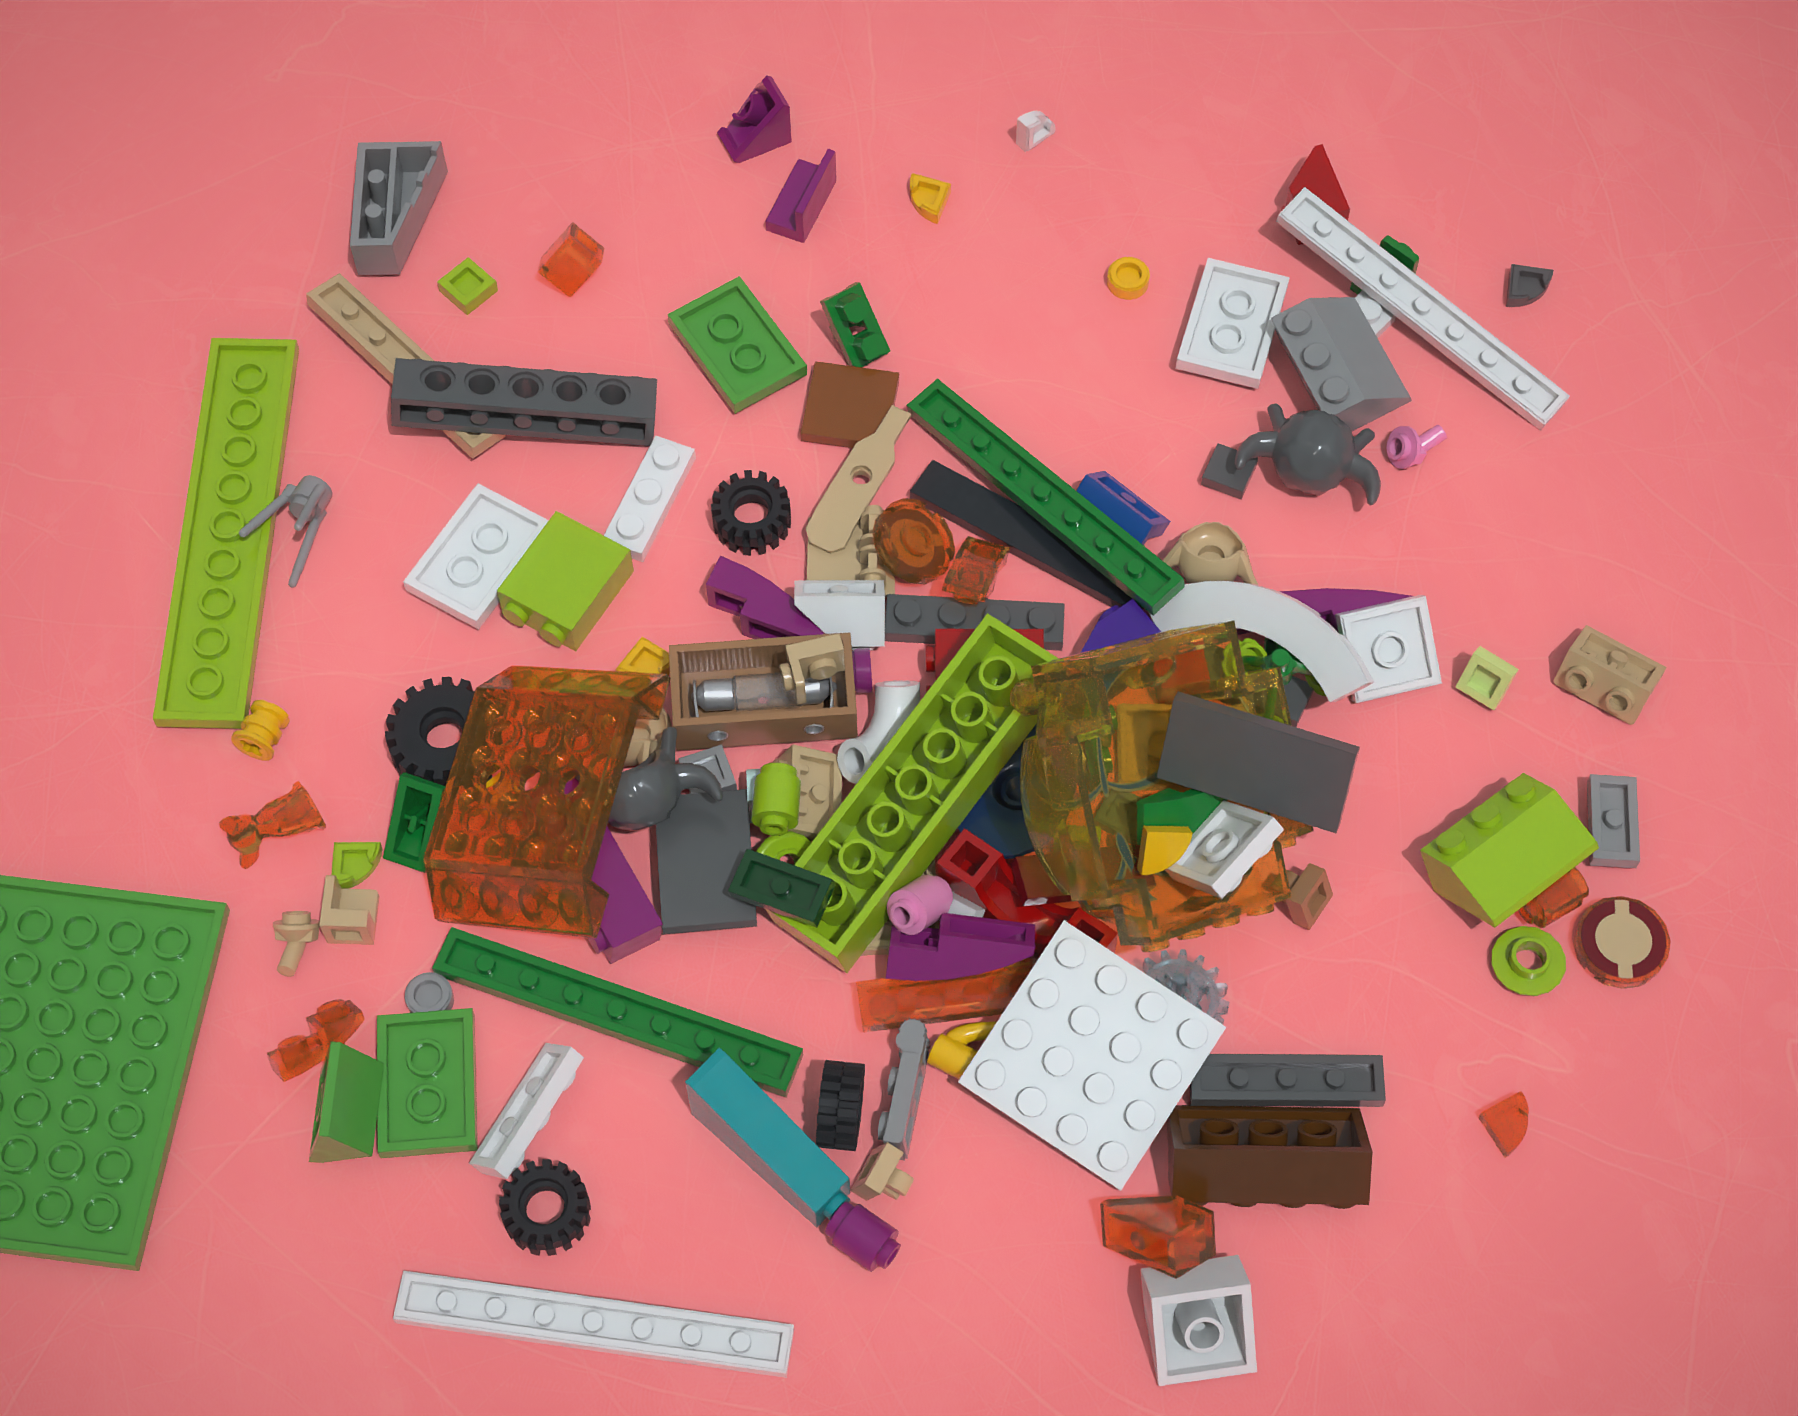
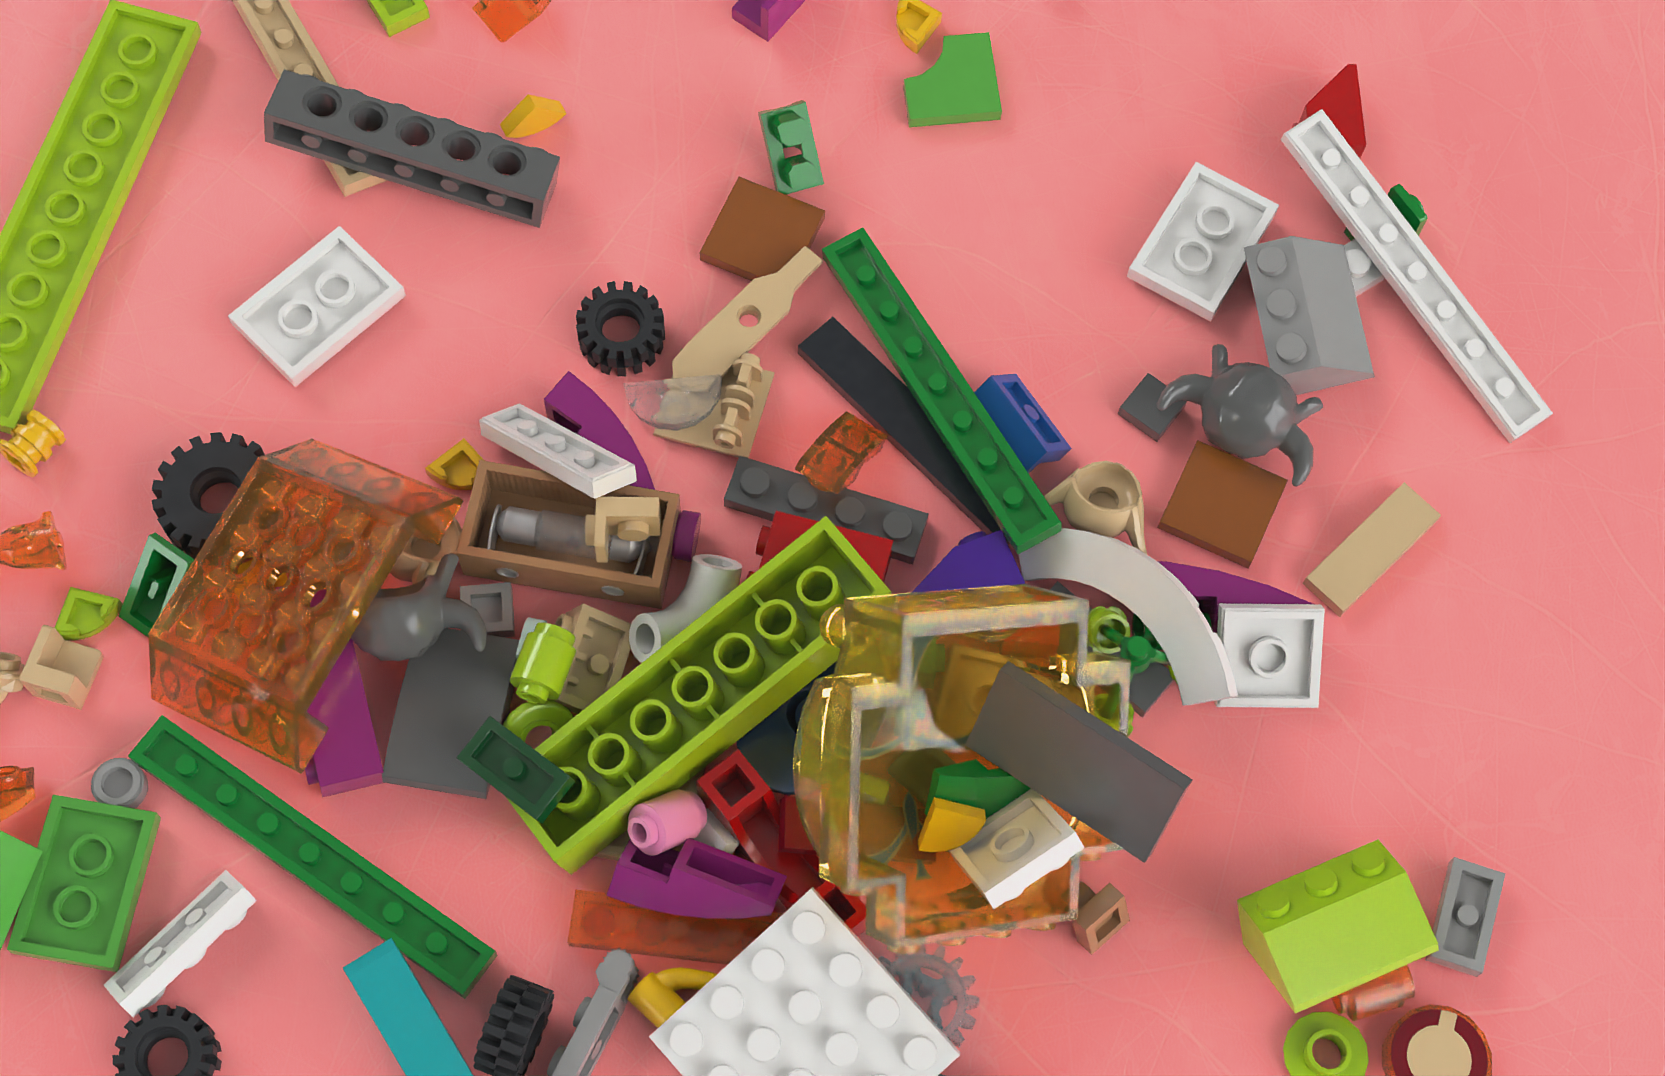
camera: 10 degrees right, 5 degrees up
light grey plant [239,475,333,588] -> none
lime brick [497,511,634,652] -> none
white plate [604,435,696,562] -> none
bright green plate [667,276,807,414] -> none
white slope [794,580,885,651] -> none
clear orange tile [873,498,955,585] -> none
yellow tile [1107,257,1150,300] -> none
bright pink plate [1386,424,1447,469] -> none
yellowish green tile [1456,646,1519,710] -> none
dark grey tile [1506,264,1554,307] -> none
tan bracket [1553,625,1667,725] -> none
none -> white tile [479,403,637,499]
none -> yellow tile [499,94,567,138]
none -> clear plate [623,374,722,431]
none -> bright green tile [903,32,1002,128]
none -> dark orange tile [1157,440,1288,569]
none -> tan tile [1302,482,1441,617]

